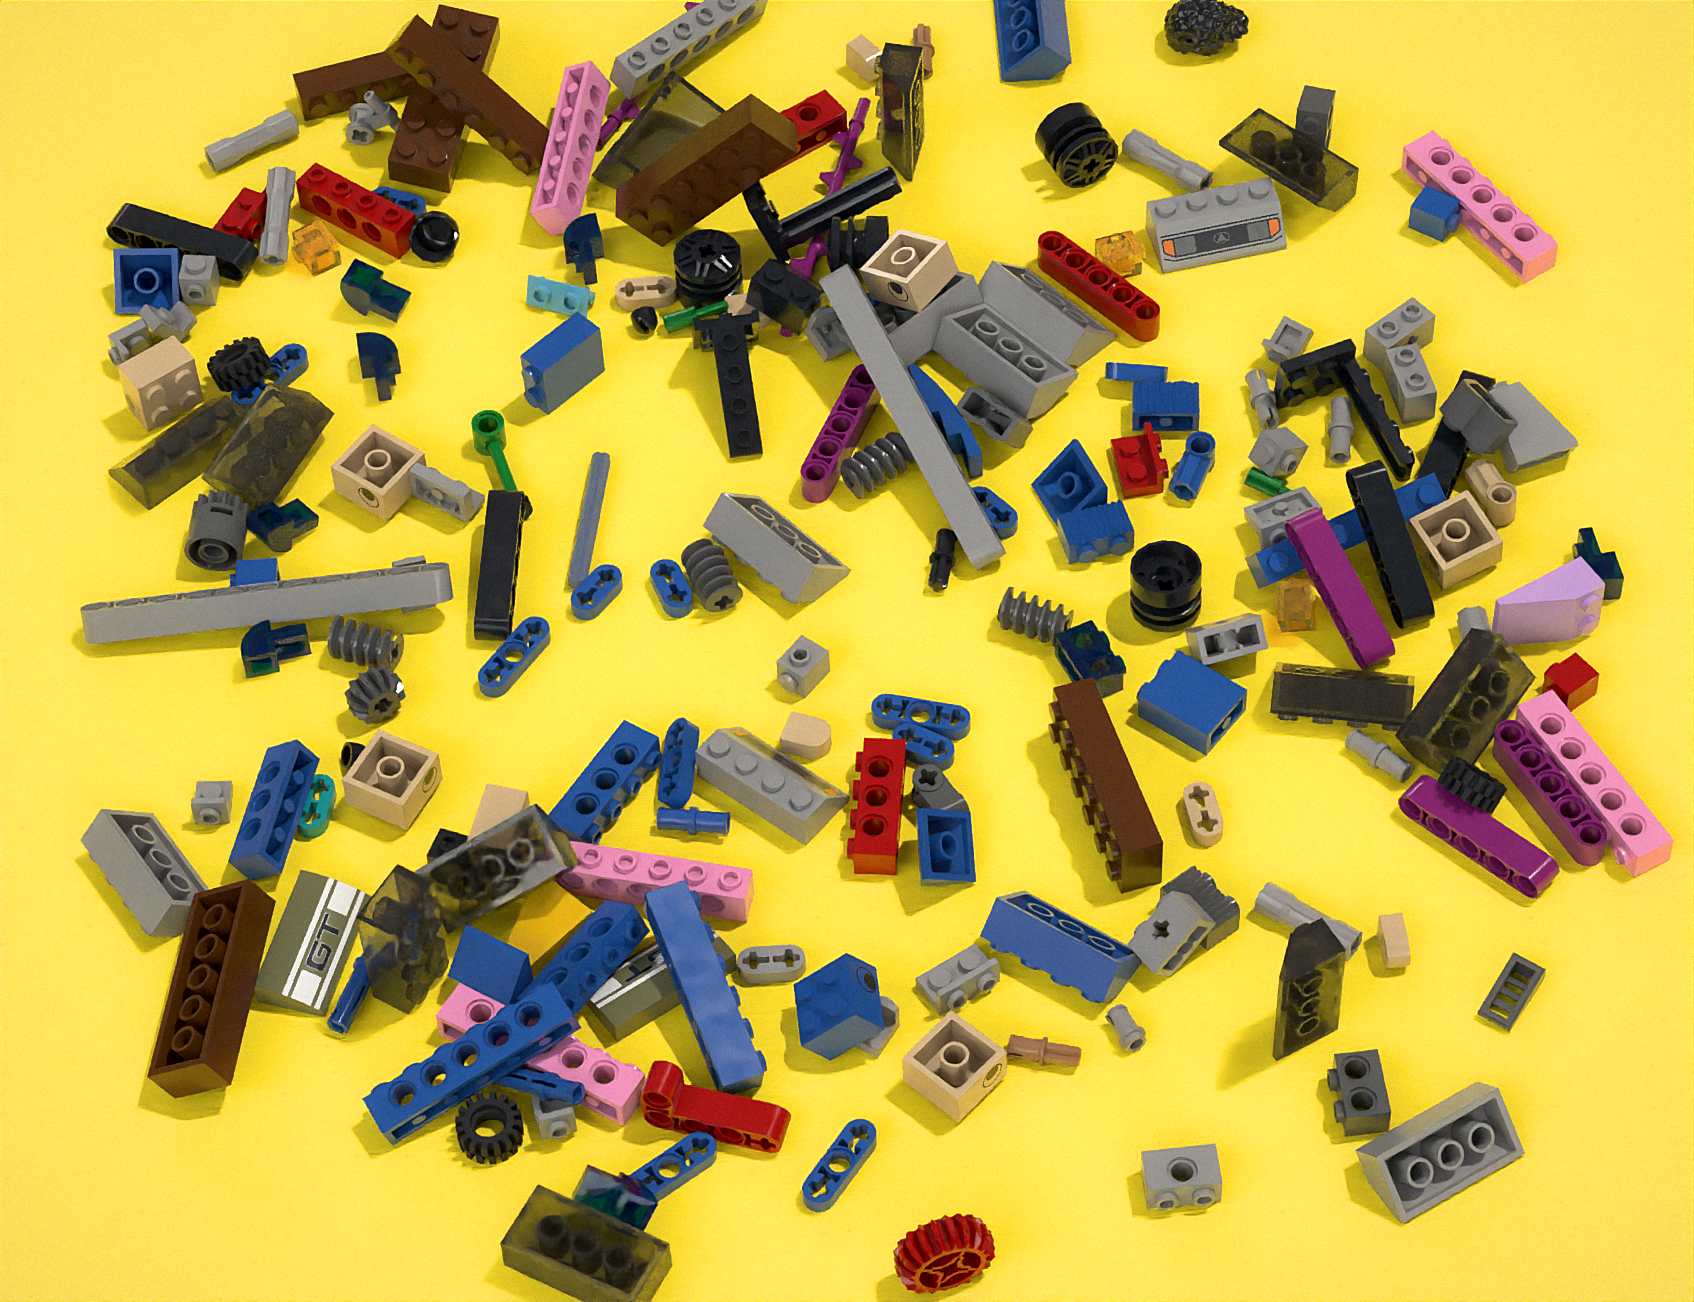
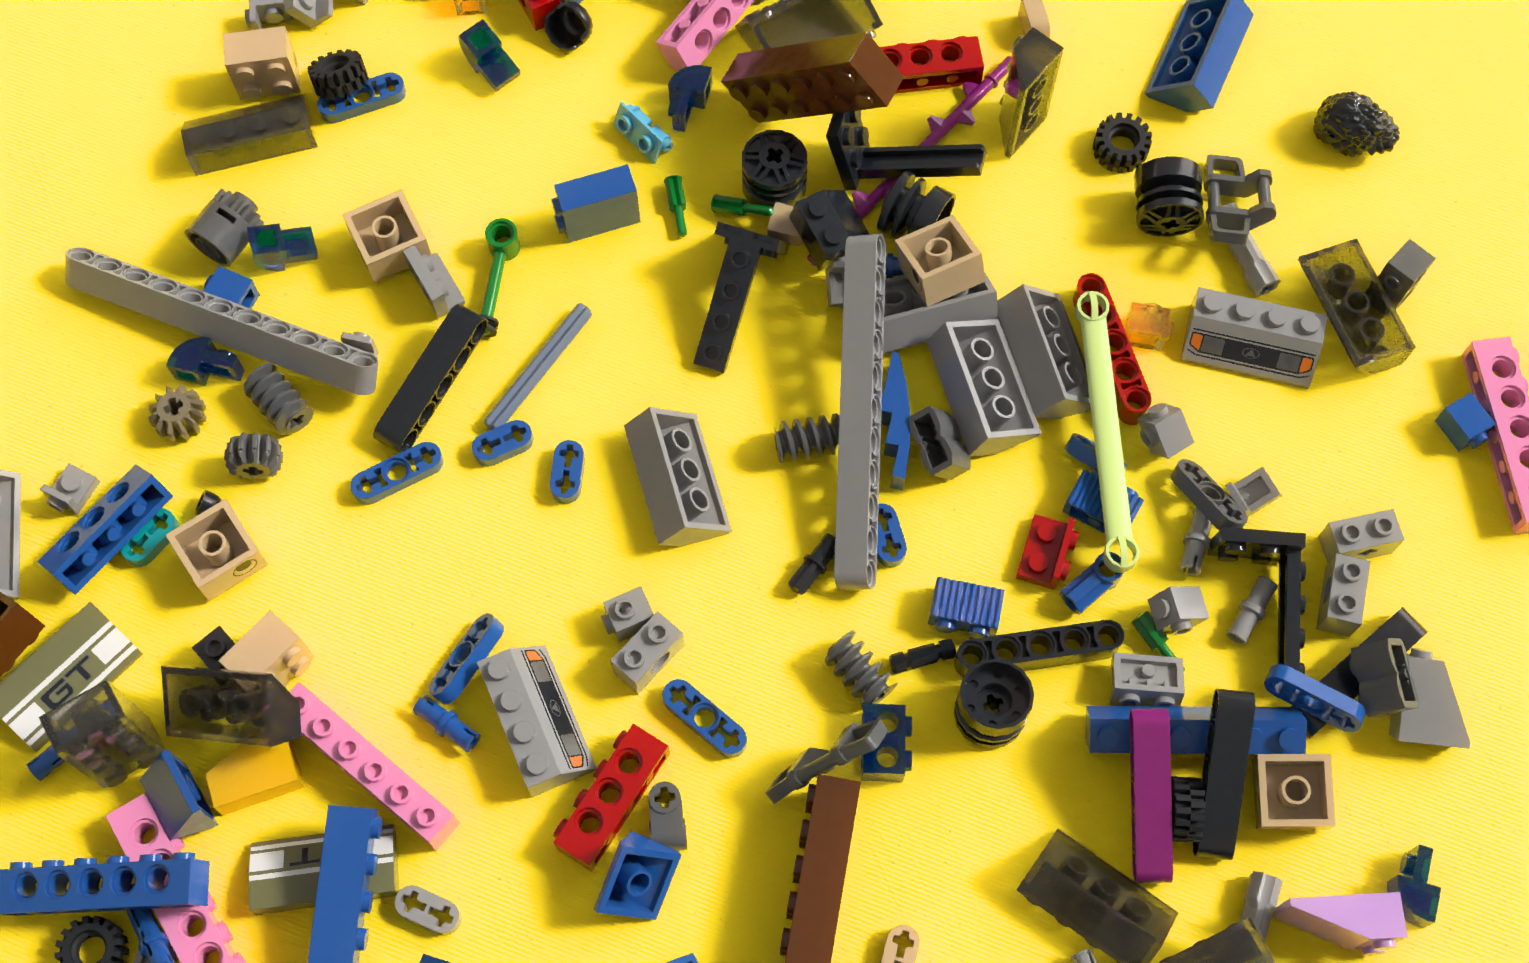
camera: 25 degrees right, 15 degrees up
clear smoke slope [201,382,335,520] -> none
brick [356,332,401,402] -> none
blue brick [516,899,650,1019] -> none
blue brick [545,720,662,845] -> none
tan beam [615,276,677,311] -> none
black hinge [630,306,658,334] -> none
dark grey piece [681,538,743,612] -> none
tan piece [780,712,832,759] -> none
magenta beam [800,364,881,503] -> none
blue beam [892,723,955,771] -> none
medium nougat axle [910,23,935,80] -> none
blue slope [1031,439,1108,526] -> none
blue brick [1136,650,1247,756] -> none
light grey brick [1185,613,1268,665] -> none
clear yellow brick [1276,577,1316,633] -> none
tan piece [1465,458,1517,526] -> none
none -> dark tan gear [148,384,207,442]
none -> light grey brick [610,611,685,694]
none -> green axle [664,175,687,237]
none -> dark grey bar [765,719,888,804]
none -> black axle [889,638,956,674]
none -> black beam [954,620,1124,677]
none -> yellowish green piece [1075,291,1140,573]
none -> black tyre [1093,112,1152,173]
none -> light grey brick [1137,403,1195,459]
none -> dark grey beam [1171,459,1248,530]
none -> black tyre [1171,776,1206,843]
none -> dark grey bar [1203,155,1277,245]
none -> blue beam [1264,664,1366,732]

